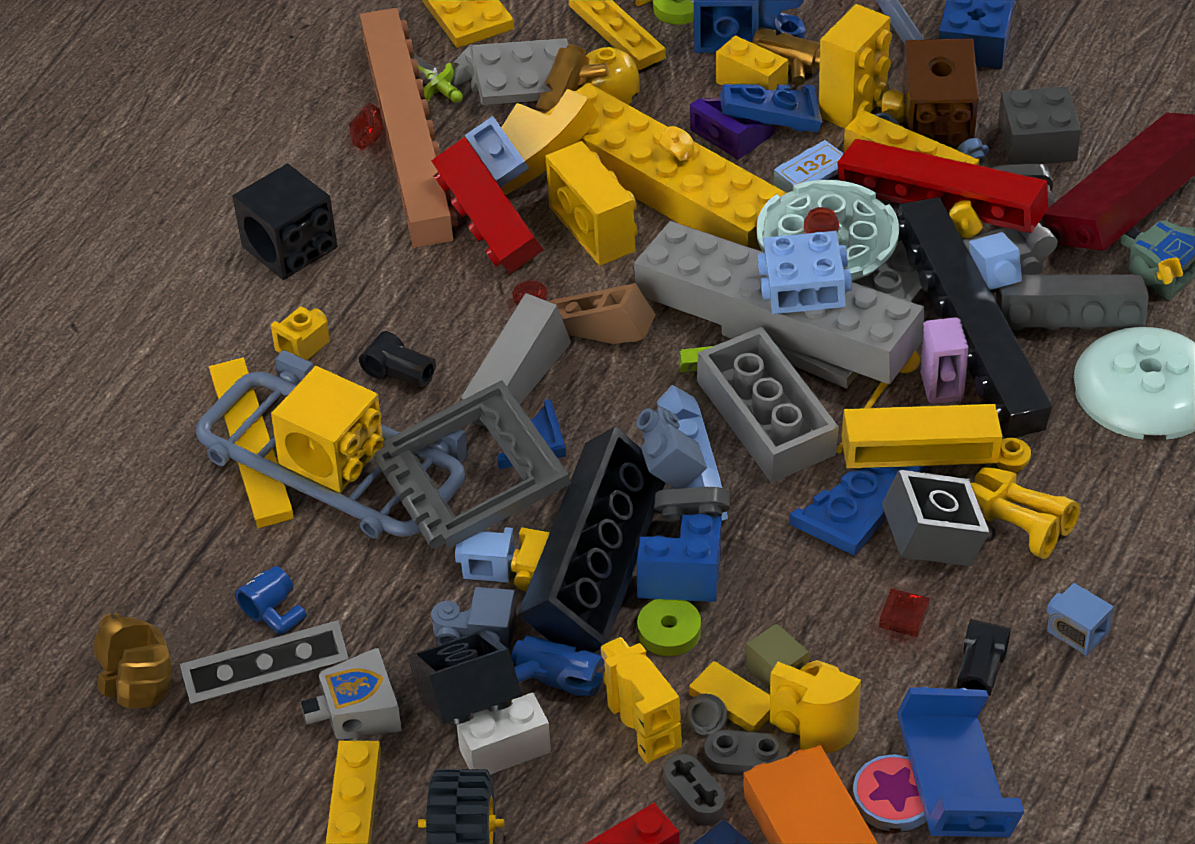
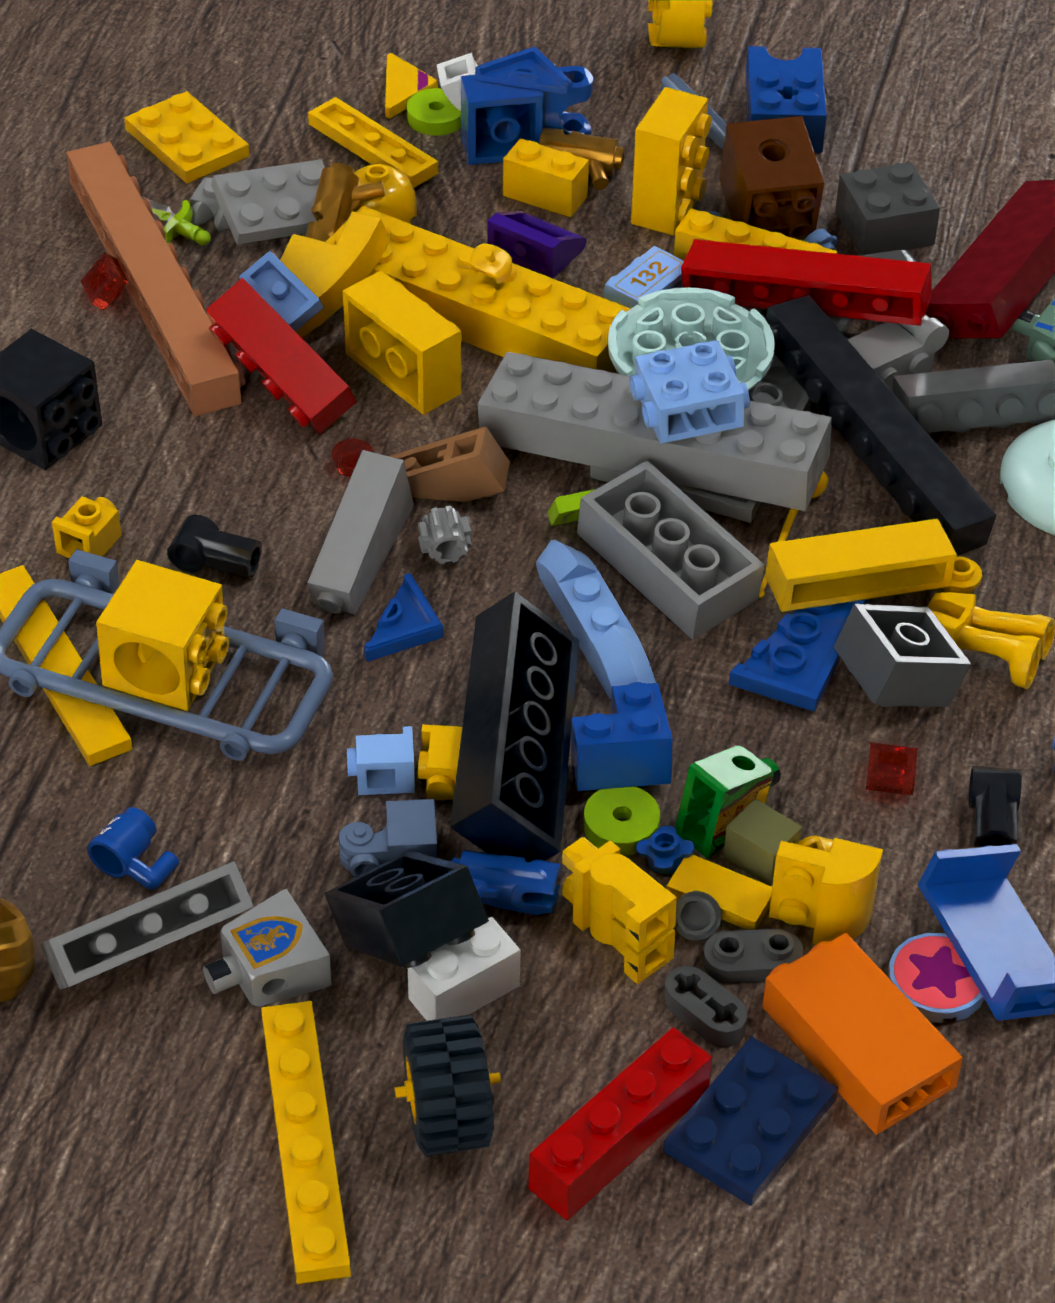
camera: 15 degrees left, 0 degrees up
dark grey hinge [374,380,571,549] -> none
sand blue brick [636,407,707,489] -> none
dark grey plate [654,487,730,521] -> none
blue wing [719,84,822,133] -> none
clear red plate [804,207,839,234] -> none
yellow piece [877,89,905,124] -> none
lavender brick [920,317,968,404] -> none
yellow piece [949,200,983,239] -> none
light blue brick [969,232,1022,290] -> none
none -> light grey gear [418,506,472,564]
none -> blue plate [636,826,694,874]
none -> green torso [675,745,781,859]

